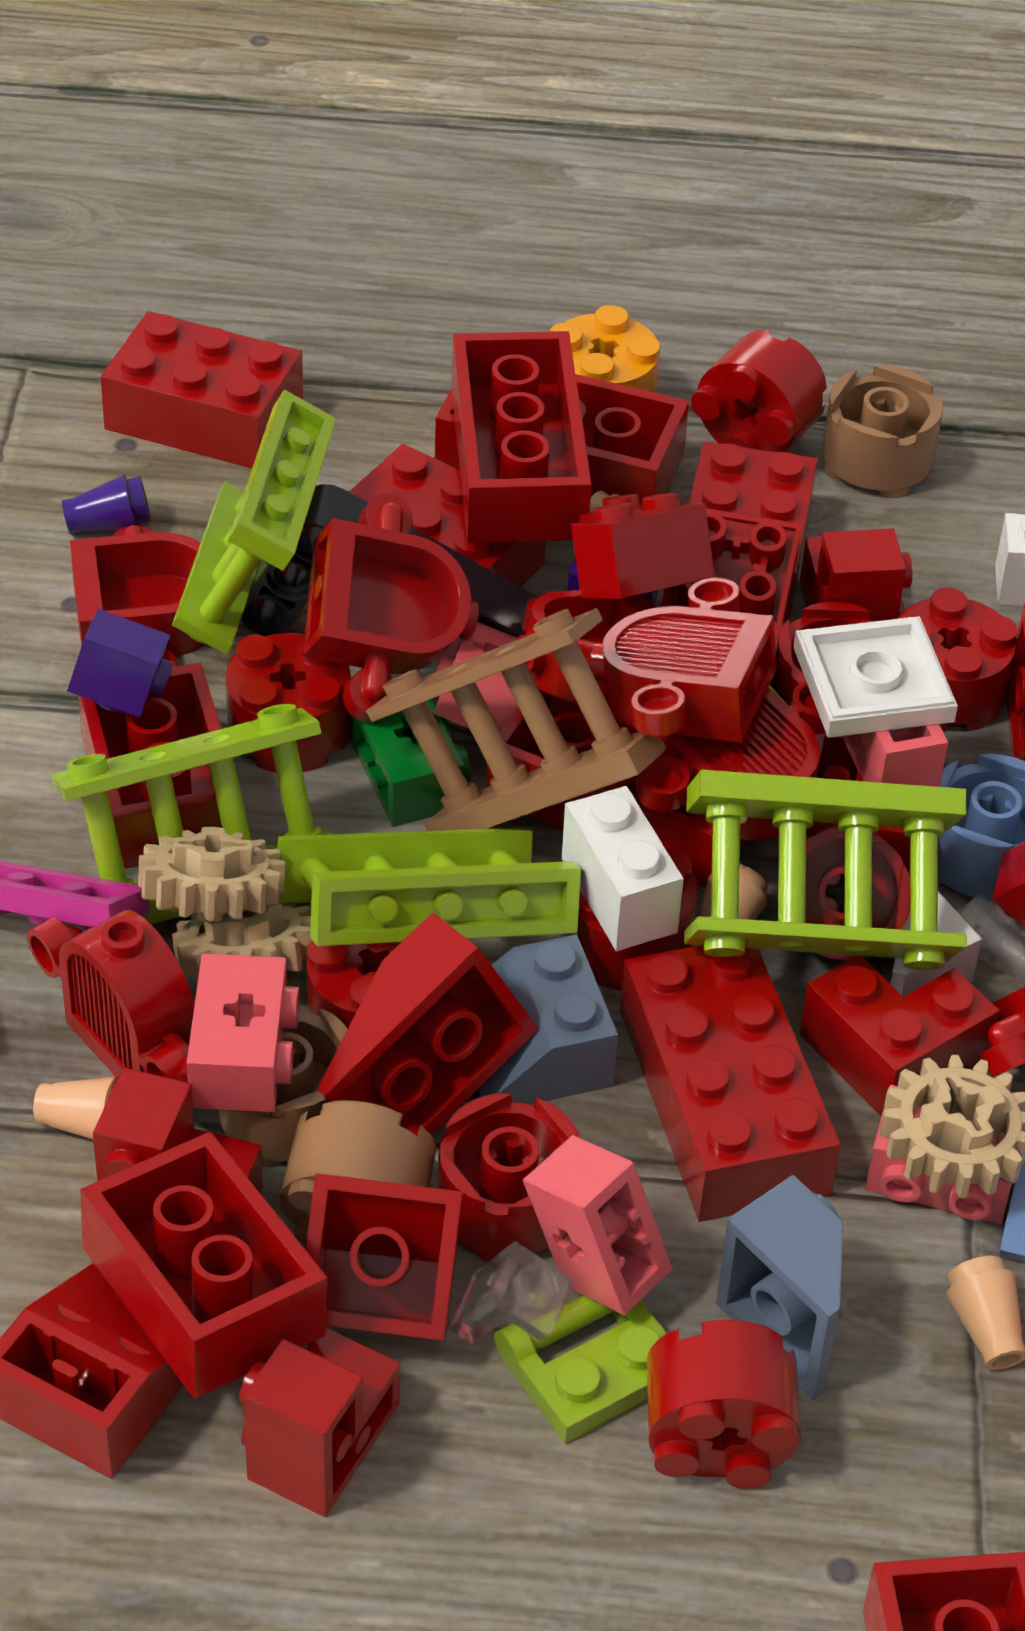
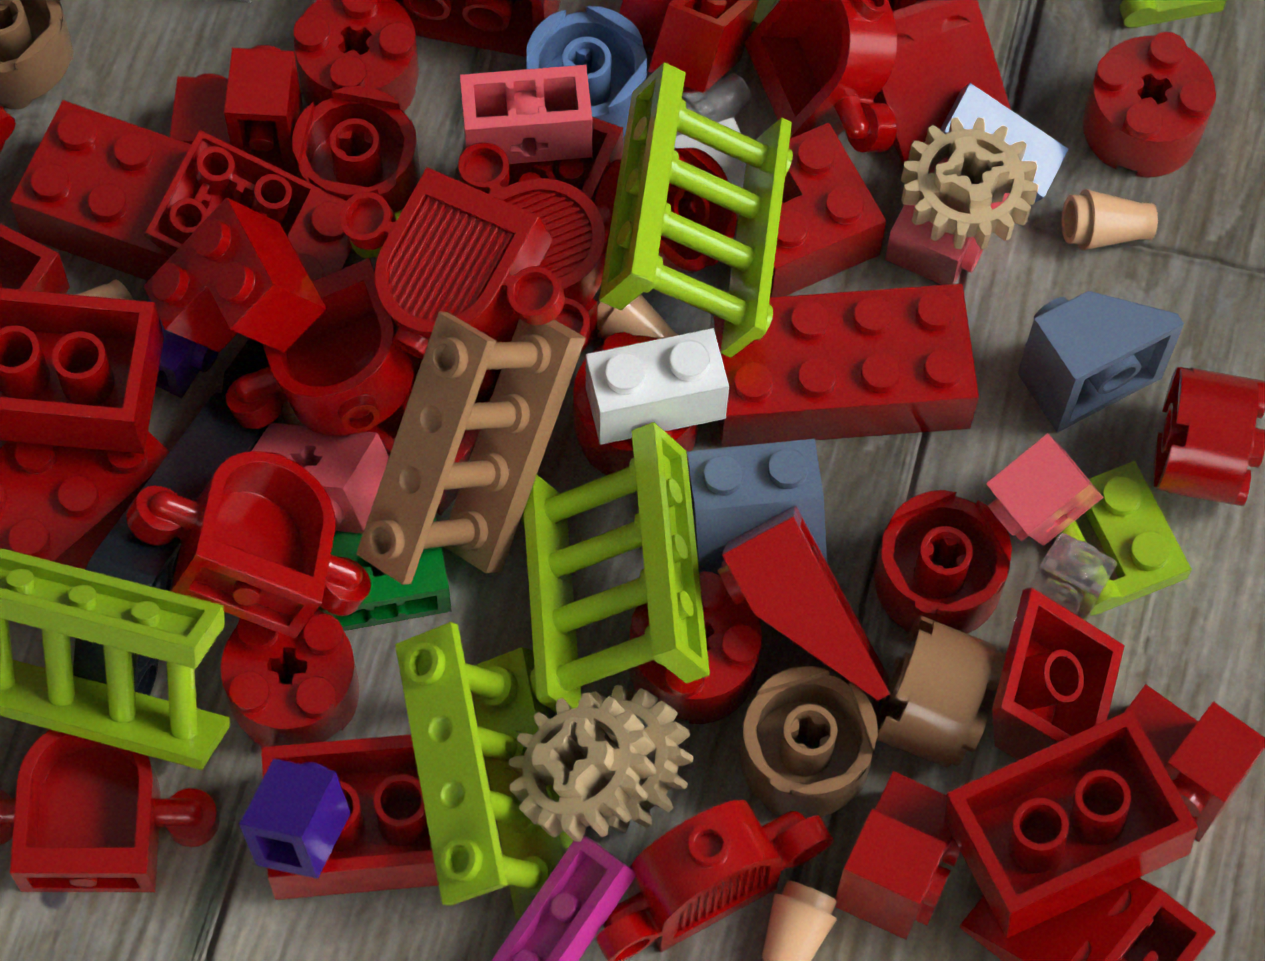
camera: 80 degrees left, 20 degrees up
coral brick [187,953,299,1112] -> none
white tile [793,616,958,738] -> none

